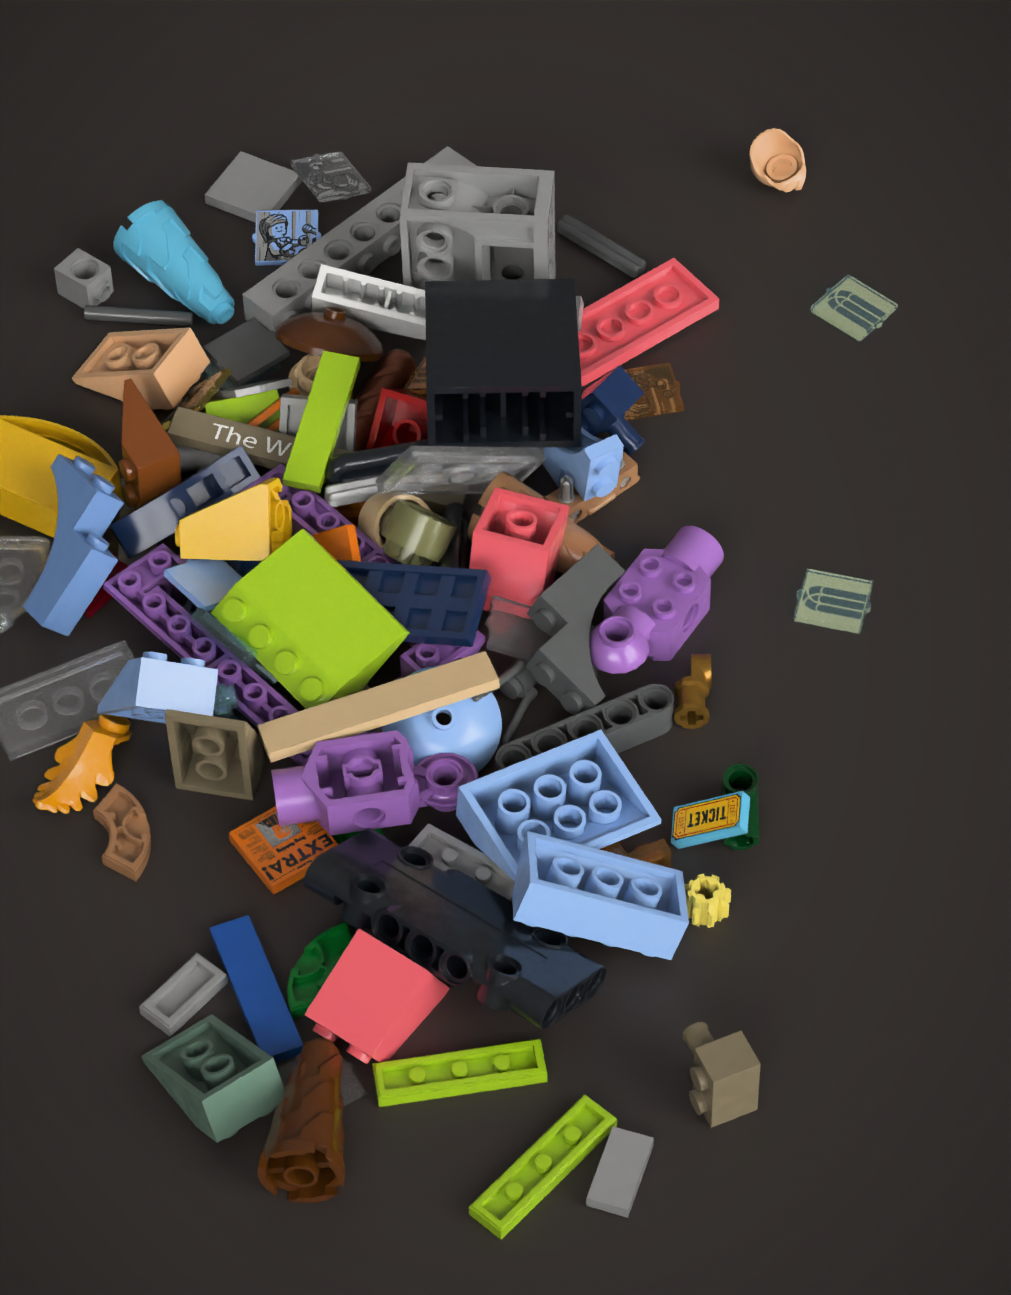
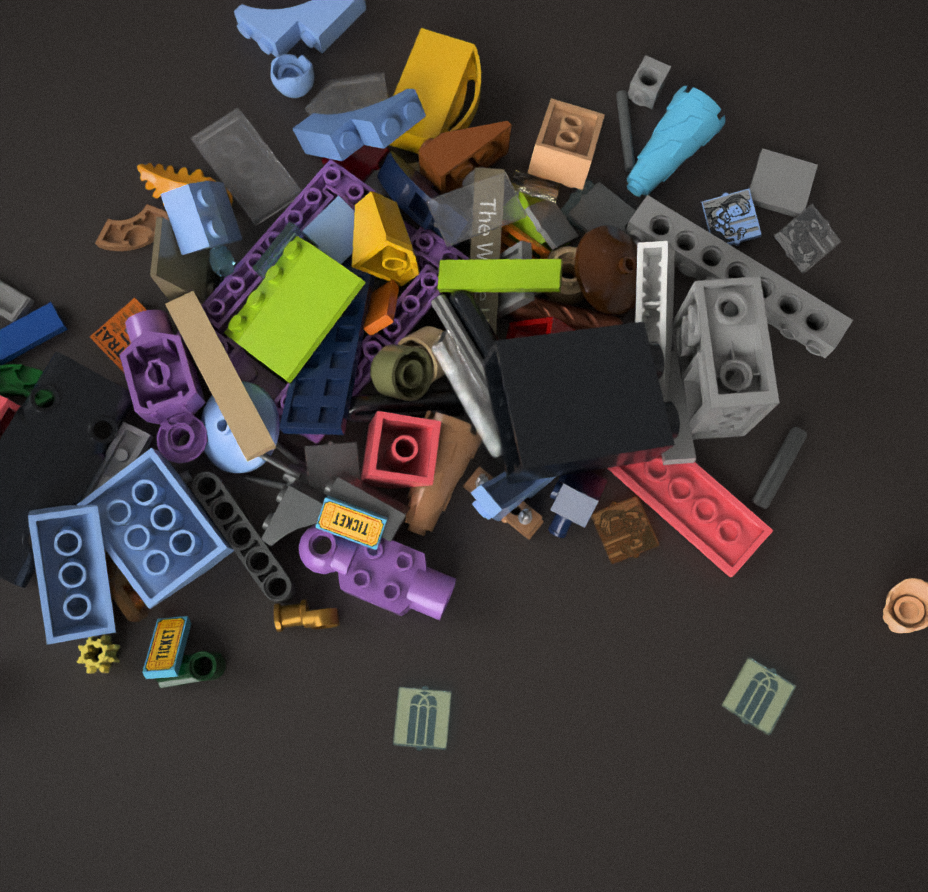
camera: 80 degrees right, 25 degrees up
none -> tile [315,496,388,550]
none -> clear piece [426,172,527,247]

